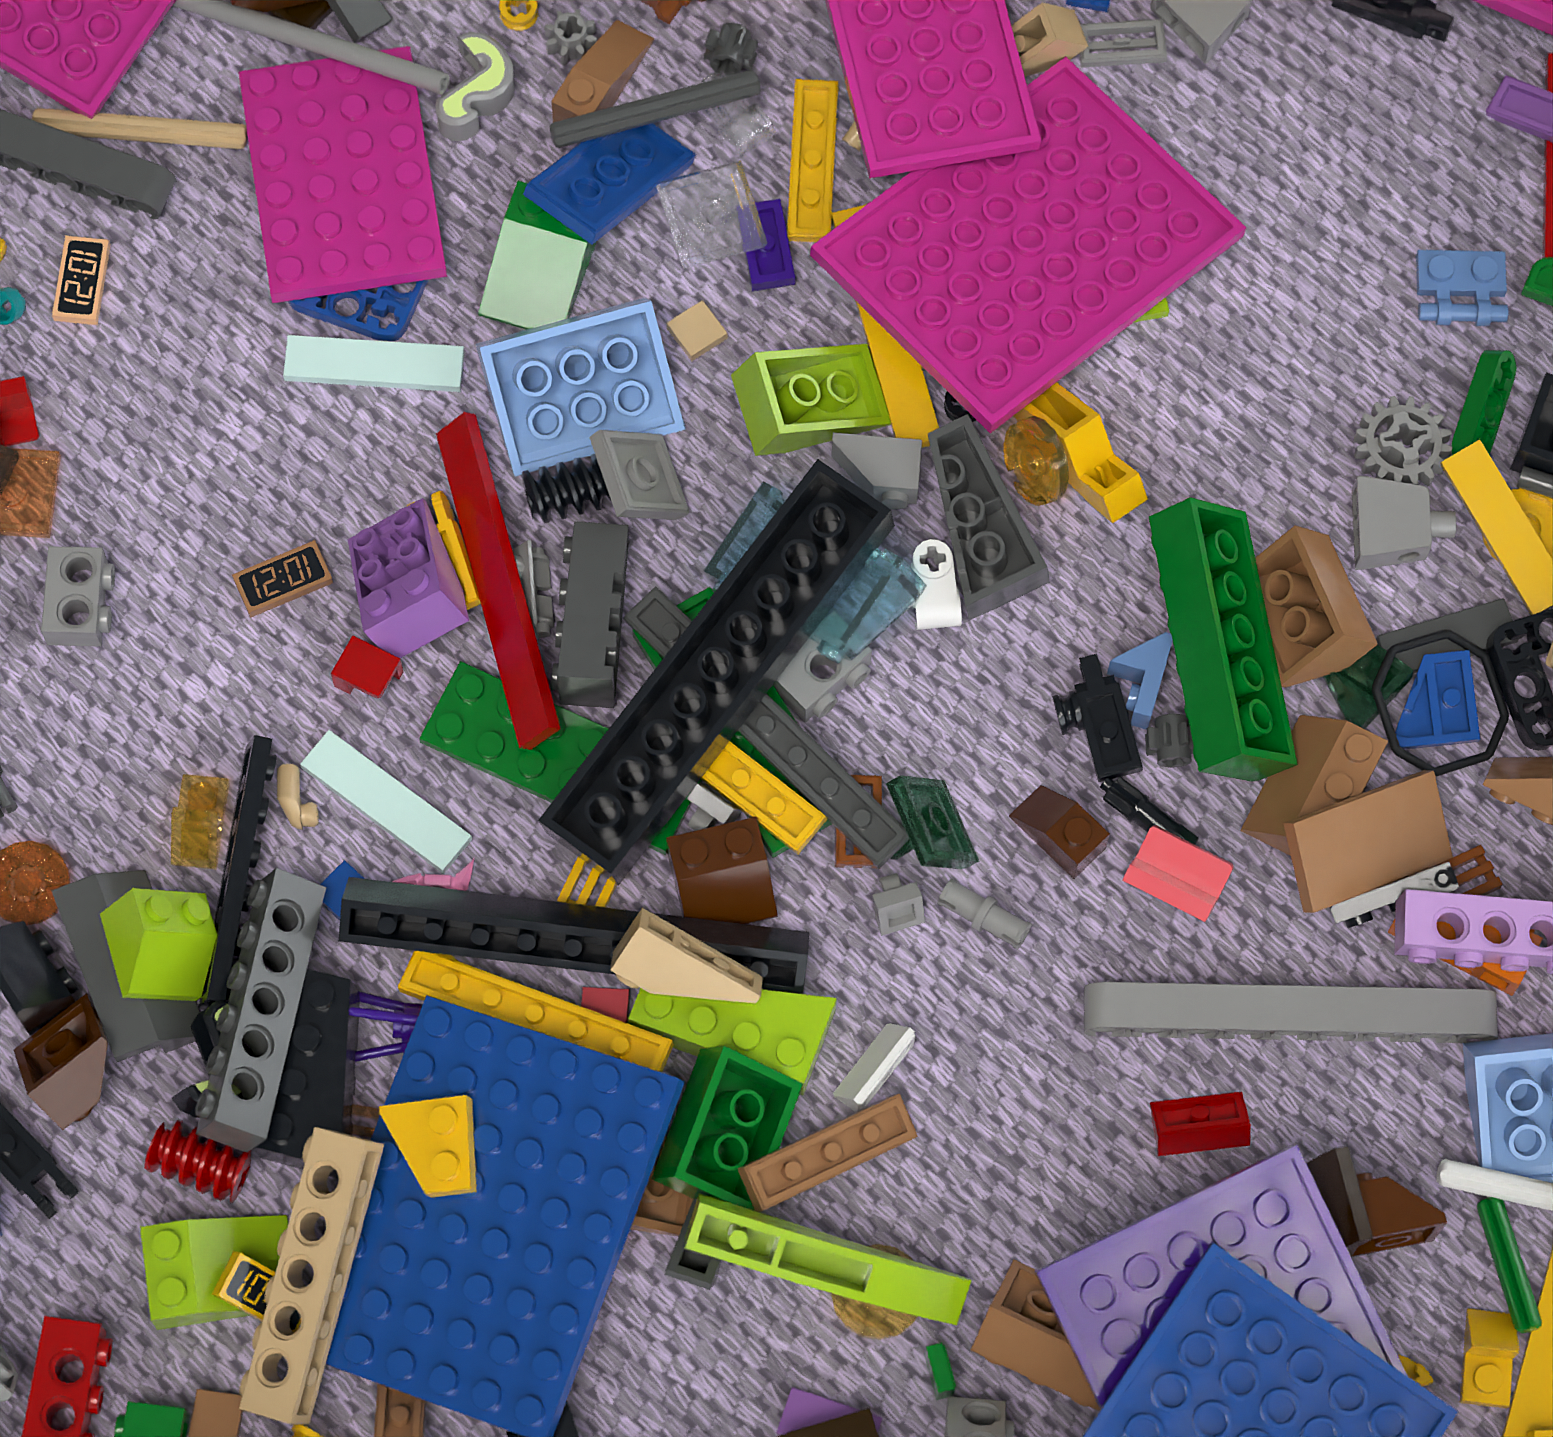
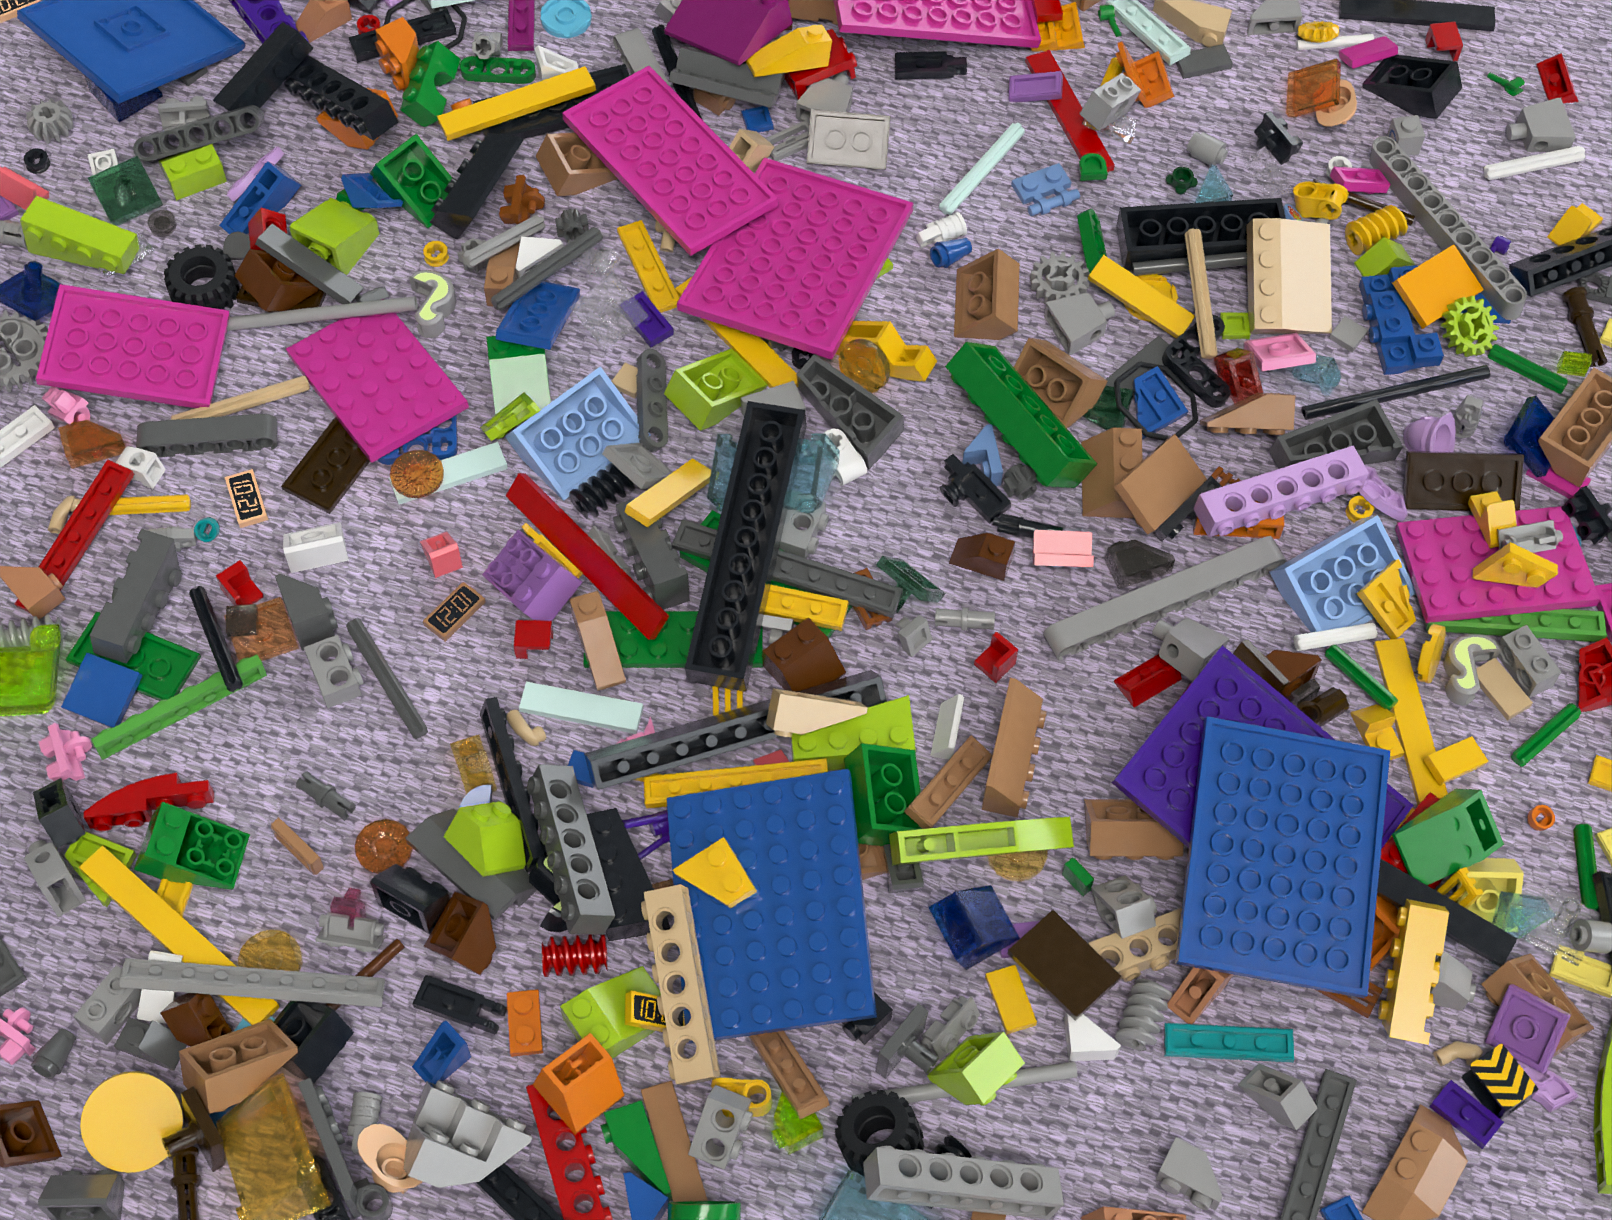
camera: 25 degrees left, 10 degrees down
none -> dark grey slope [275,574,338,651]
none -> dark brown tile [281,417,370,514]
none -> white slope [283,522,349,573]
none -> dark grey axle [346,618,428,739]
none -> tile [355,287,389,303]
none -> clear orange wheel [390,450,444,498]
none -> coral slope [420,531,463,578]
none -> tile [459,784,493,808]
none -> light grey axle [462,215,545,268]
none -> lime wing [480,392,540,441]
none -> orange plate [507,989,543,1057]
none -> white slope [516,236,563,279]
none -> orange slope [533,1033,624,1134]
none -> slope [569,590,626,691]
none -> yellow tile [625,458,715,527]
none -> dark grey plate [636,349,668,452]
none -> tile [806,109,891,170]
none -> white hinge [916,212,967,248]
none -> clear blue slope [928,885,1021,970]
none -> blue cone [930,238,972,268]
none -> light aqua axle [939,123,1025,215]
none -> medium nougat slope [954,249,1020,340]
none -> red panel [974,632,1018,683]
none -> medium nougat slope [982,678,1047,818]
none -> clear smoke slope [1105,539,1175,590]
none -> light grey torso [1152,618,1230,681]
none -> clear smoke tile [1289,679,1321,707]
none -> dark brown piece [1297,687,1350,727]

